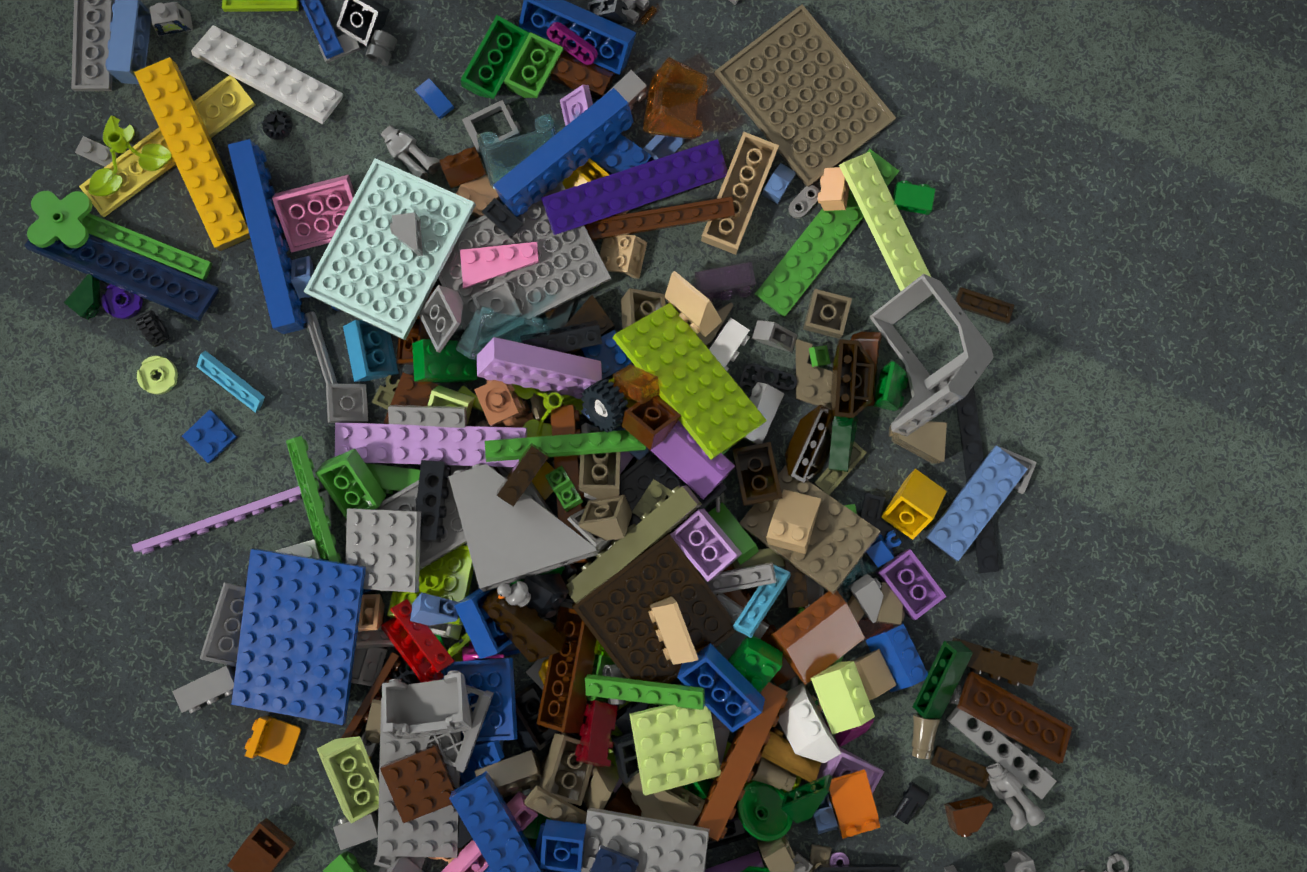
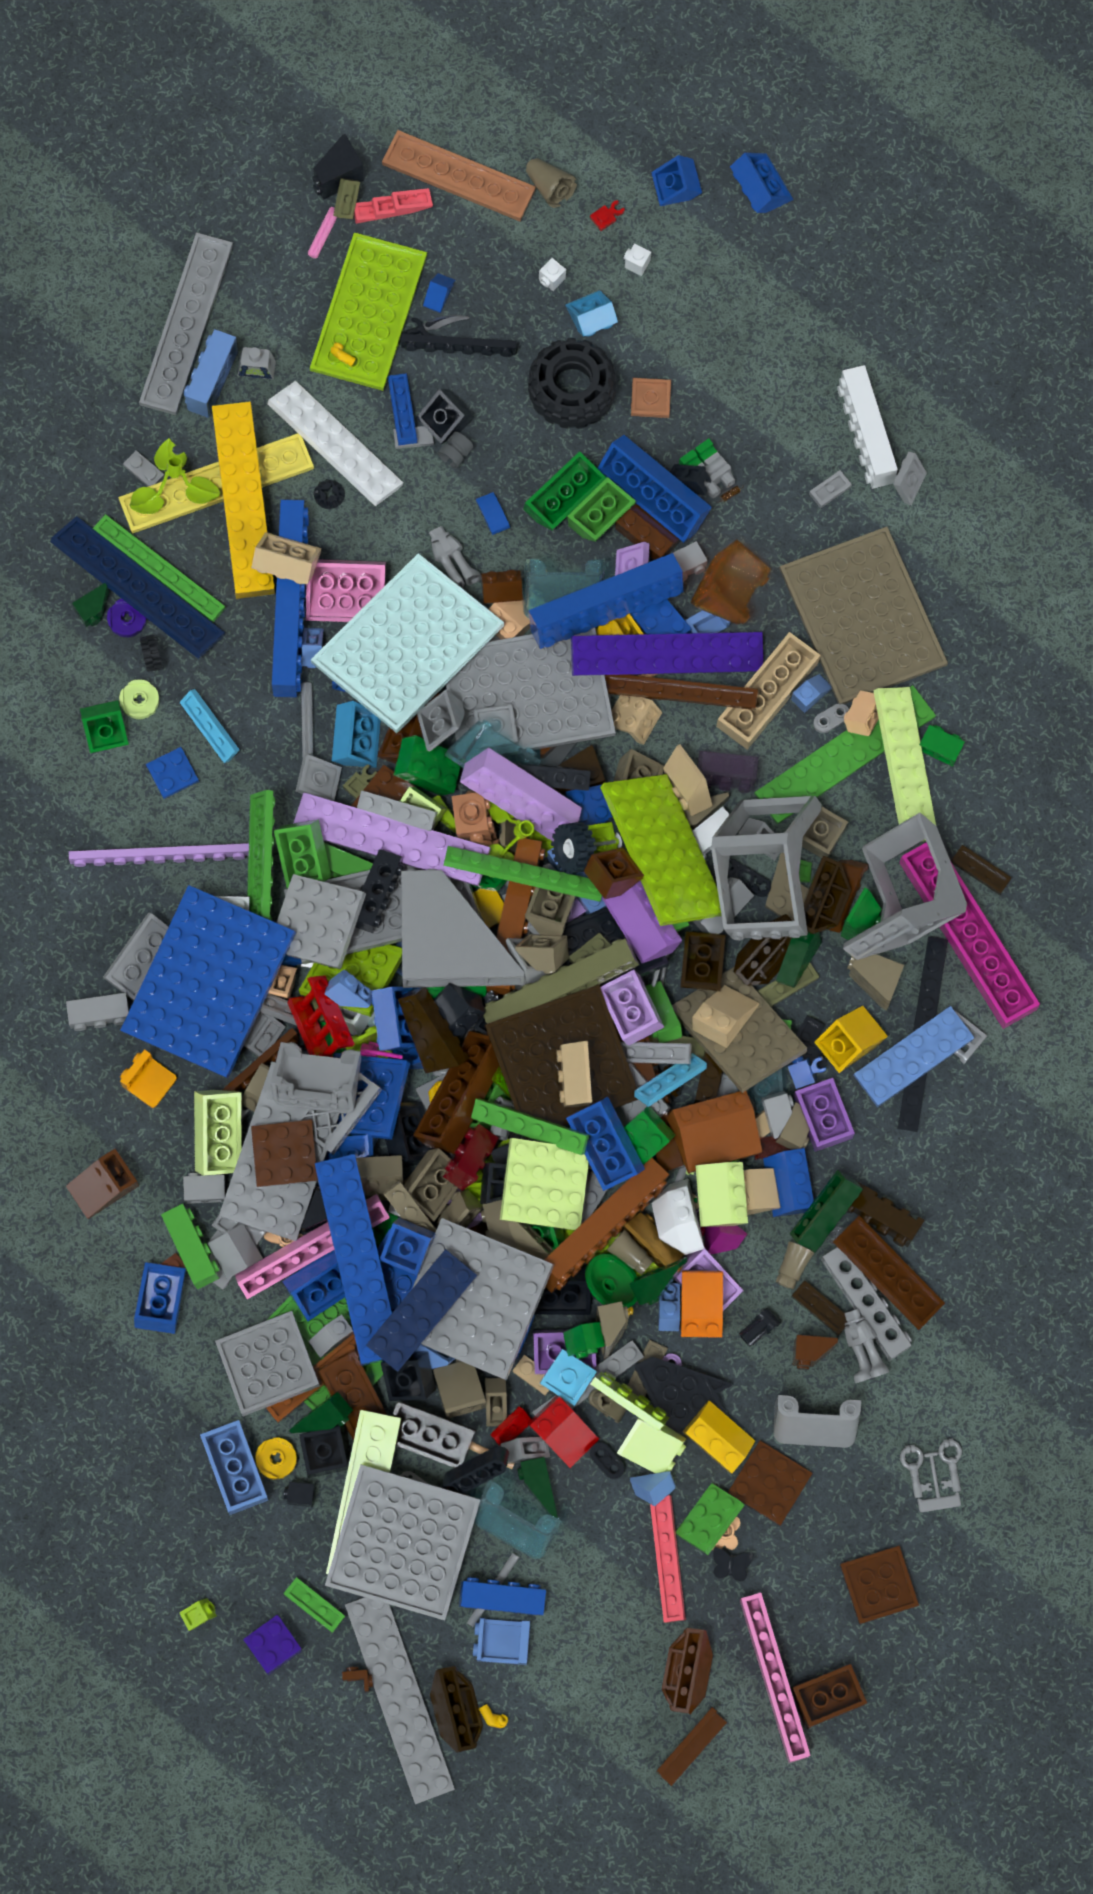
camera: 15 degrees right, 10 degrees down
bright green plant [27,191,92,248] -> none
light grey slope [390,212,423,256] -> none
bright pink wing [460,242,539,289] -> none
light grey window [462,100,522,158] -> none
black plate [482,198,524,239] -> none
dark brown brick [496,442,549,507] -> none
light grey animal [497,581,531,607] -> none
bright green slope [545,466,583,512] -> none
magenta beam [547,22,598,65] -> none
clear orange brick [613,364,660,404] -> none
none -> green slope [80,700,129,753]
none -> tan slope [251,532,321,585]
none -> light grey window [711,796,822,940]
none -> dark pink brick [899,842,1040,1029]

